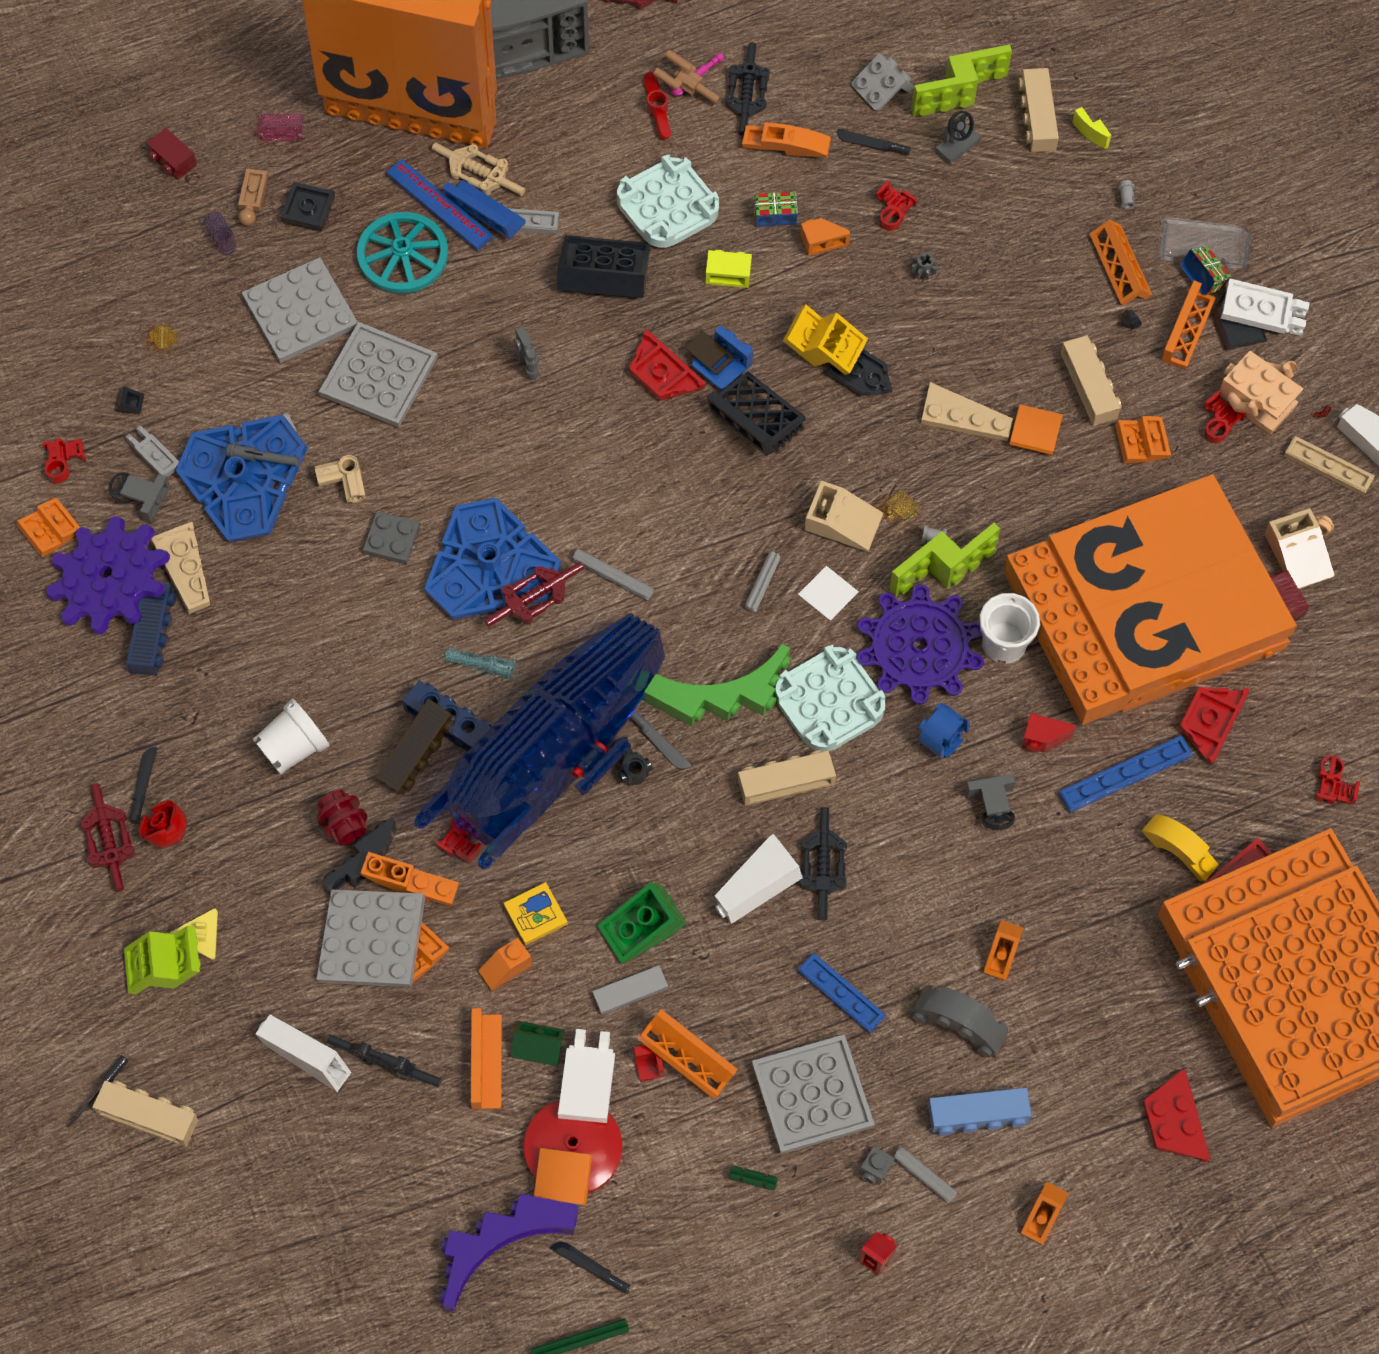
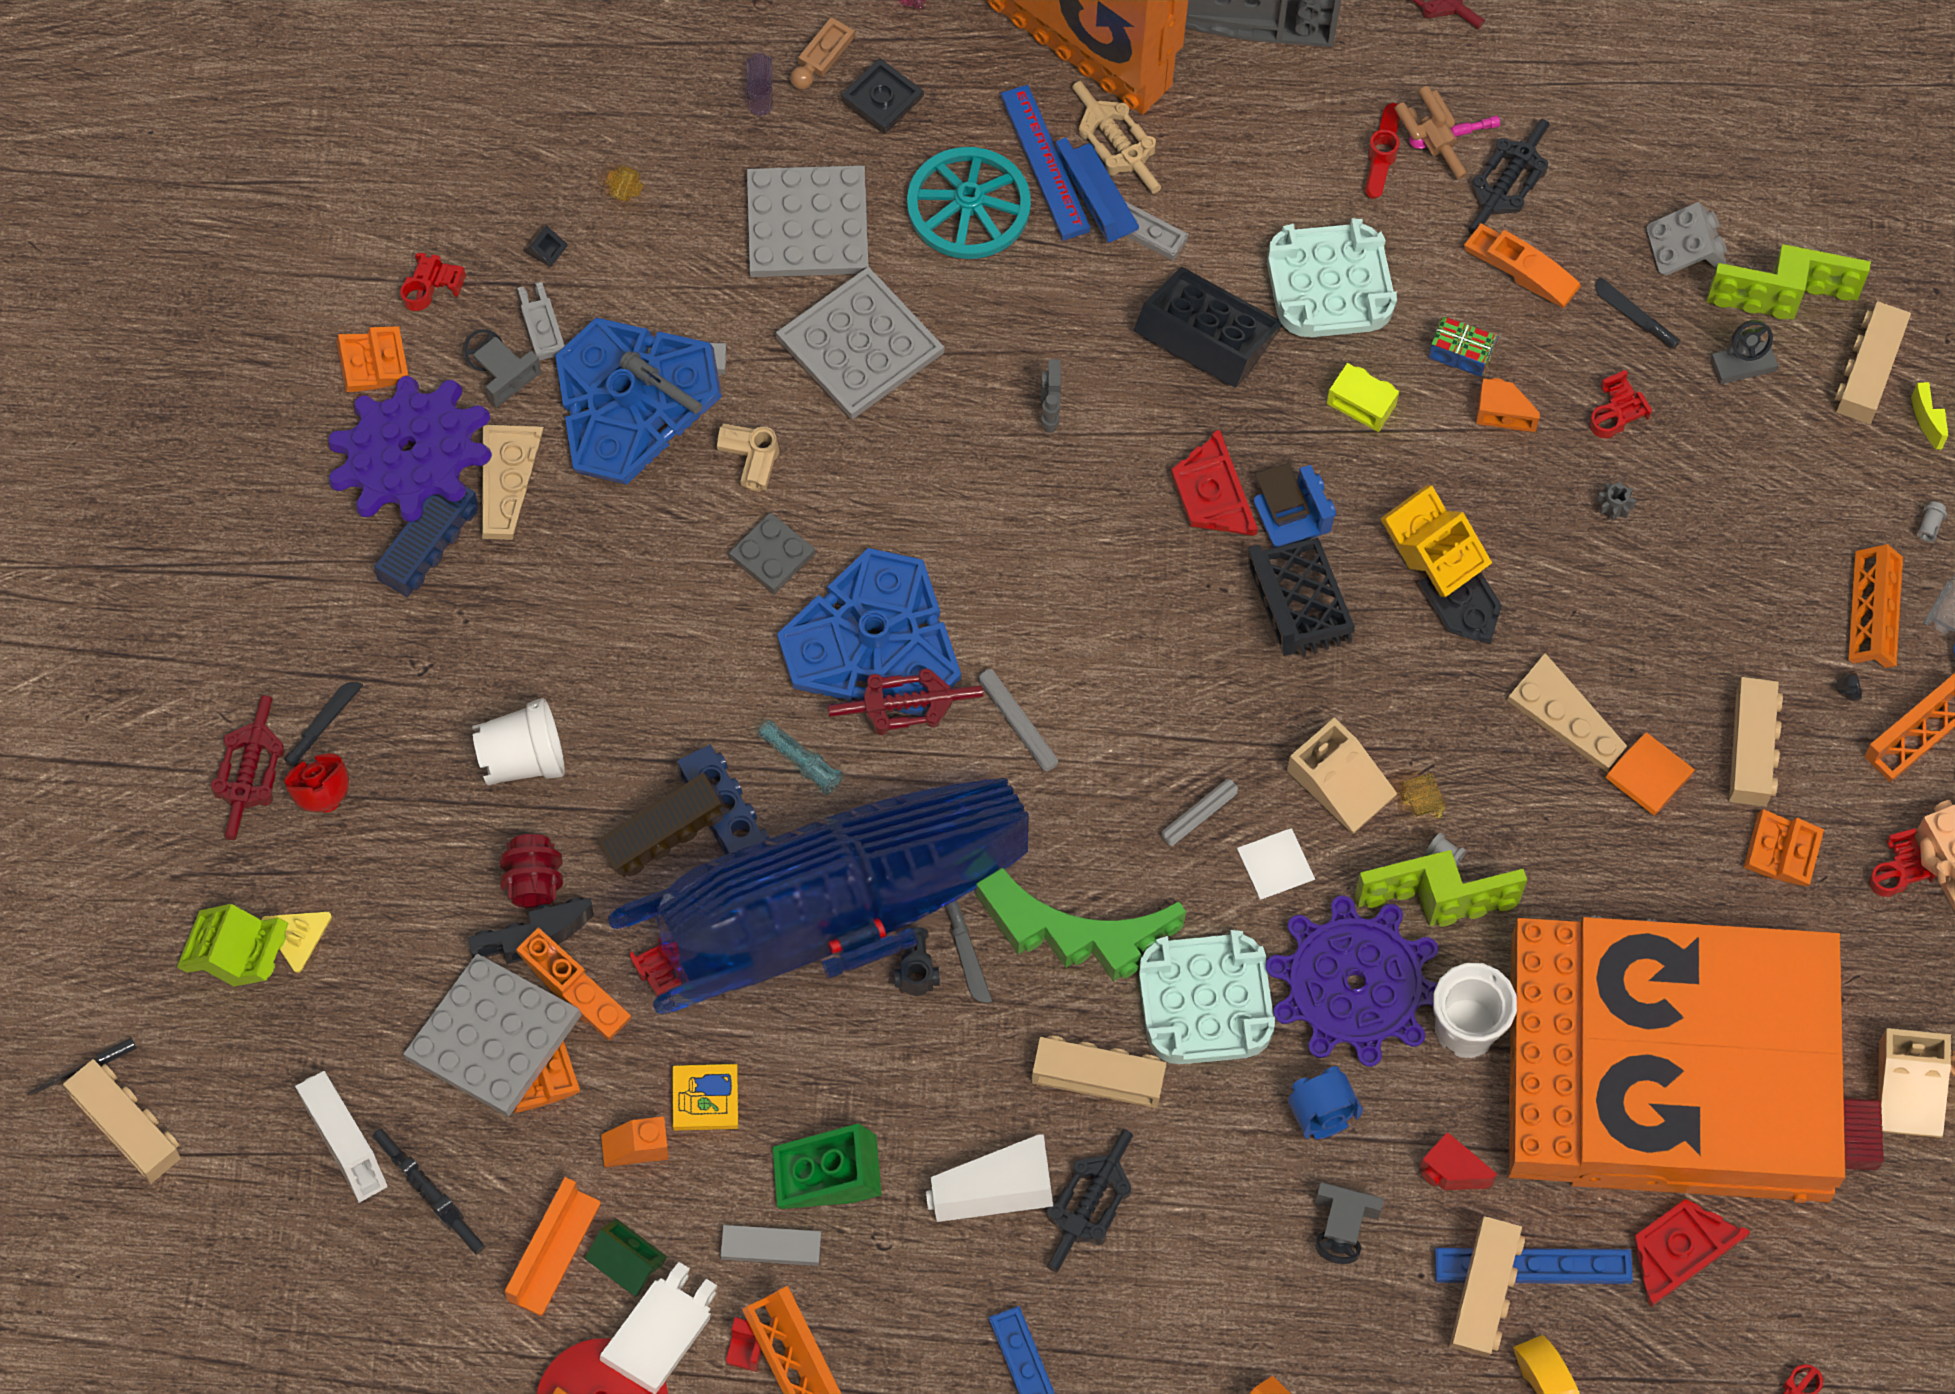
camera: 25 degrees right, 0 degrees up
none -> tan brick [1449,1216,1525,1357]

